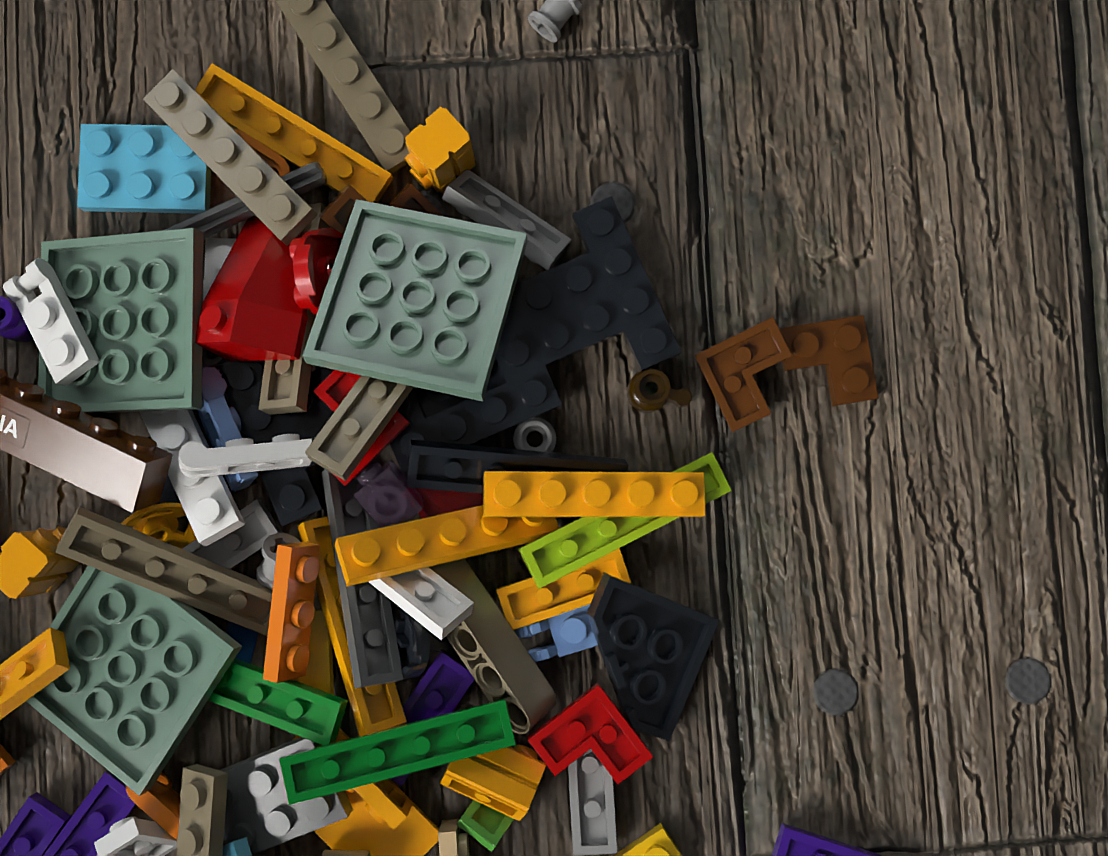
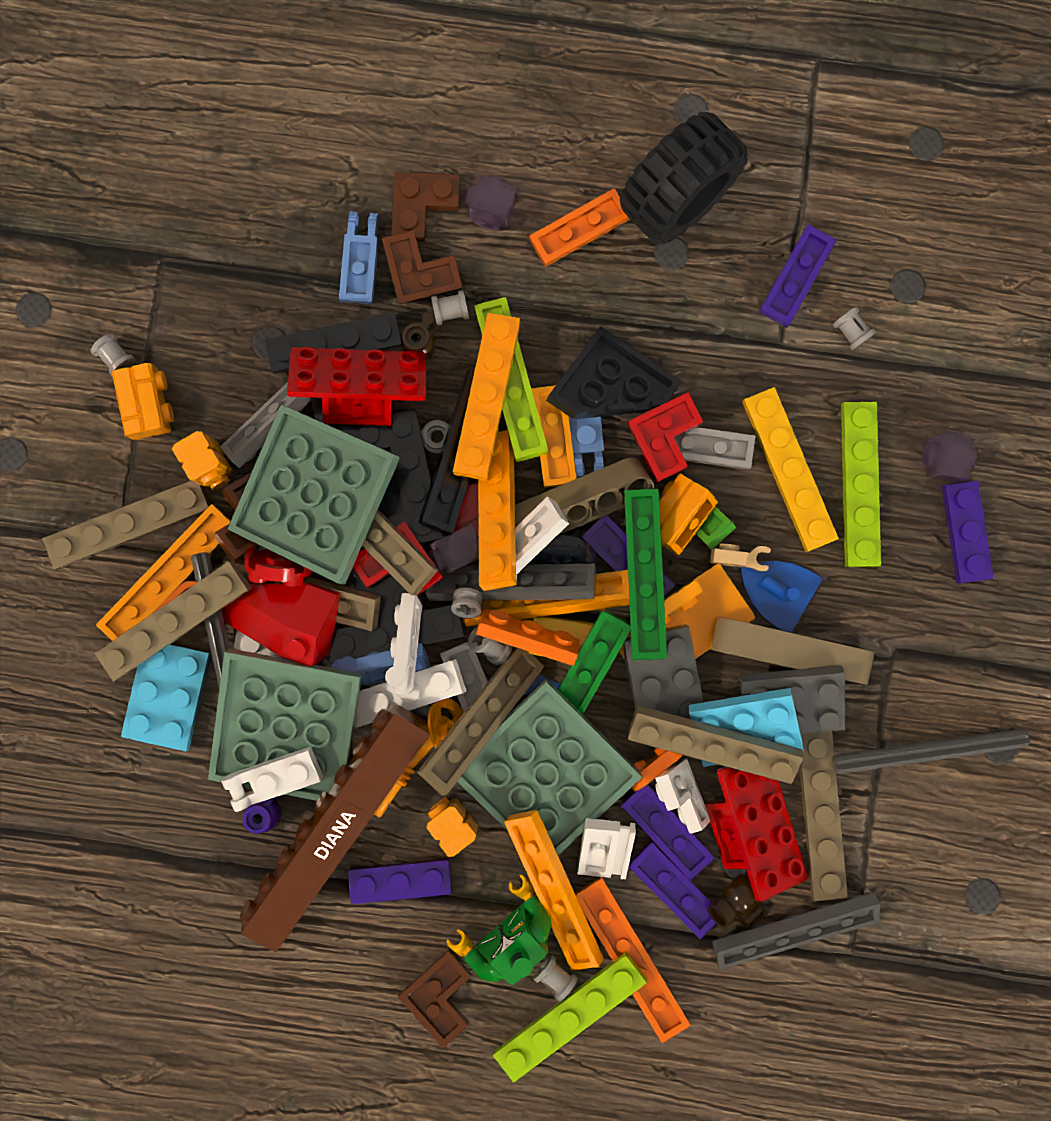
camera: 75 degrees left, 0 degrees up
none -> light orange brick [112,363,174,440]
none -> red bracket [287,347,426,426]
none -> medium blue hinge [339,211,379,305]
none -> light grey bush [431,290,469,326]
none -> light grey bush [451,588,483,618]
none -> brick [465,175,517,231]
none -> orange plate [529,188,630,267]
none -> white plate [577,818,636,879]
none -> black tyre [620,112,748,244]

